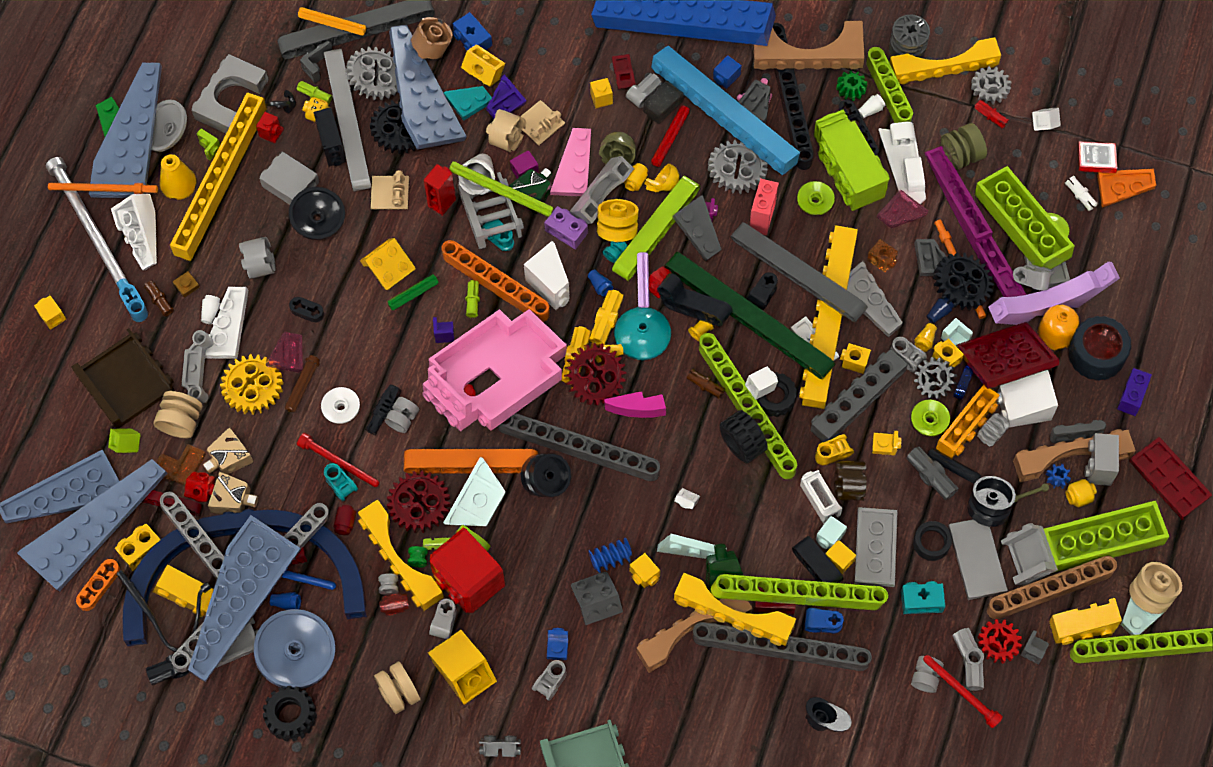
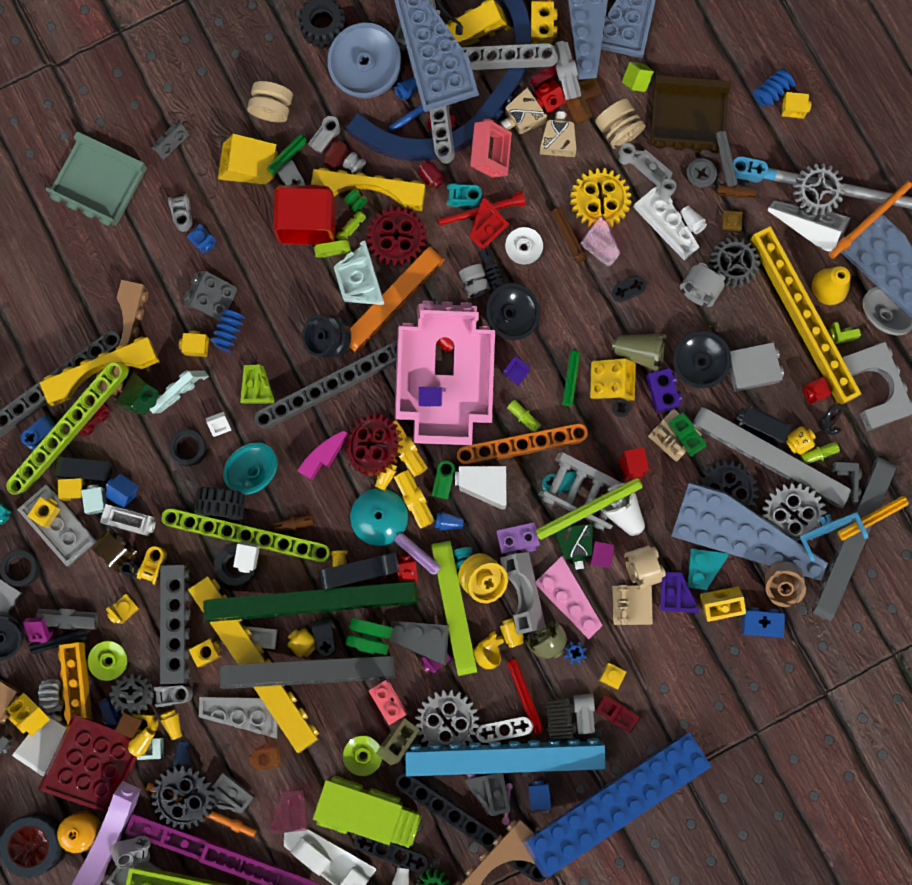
camera: 135 degrees right, 15 degrees up
none -> yellow brick [6,693,50,736]
none -> magenta bracket [23,617,55,643]
none -> yellow brick [27,497,61,528]
none -> blue brick [105,474,139,509]
none -> reddish brown tile [115,712,142,739]
none -> black pin [120,562,140,577]
none -> yellow cone [128,727,155,757]
none -> black tyre [168,429,207,467]
none -> teal dish [223,443,278,495]
none -> lime wing [240,365,274,404]
none -> green axle [267,135,307,175]
none -> yellow head [288,628,317,657]
none -> light grey piece [308,116,340,154]
none -> green wheel [345,618,393,655]
none -> olive brick [376,718,420,765]
none -> dark purple panel [419,387,446,407]
none -> green piece [432,461,455,500]
none -> red wing [469,198,509,250]
none -> coral window [470,119,512,178]
none -> white beam [476,717,533,743]
none -> black dish [485,283,540,341]
none -> light grey piece [553,41,581,100]
none -> blue gear [563,641,587,665]
none -> olive cone [612,333,666,371]
none -> black bush [612,399,630,417]
none -> dark purple brick [646,368,682,413]
none -> green slope [668,413,706,457]
none -> dark grey gear [686,158,717,188]
none -> dark grey gear [708,237,761,288]
none -> dark grey axle [716,131,737,187]
none -> blue piece [753,68,795,107]
none -> light grey gear [793,163,845,215]
none -> dark azure piece [800,512,868,562]

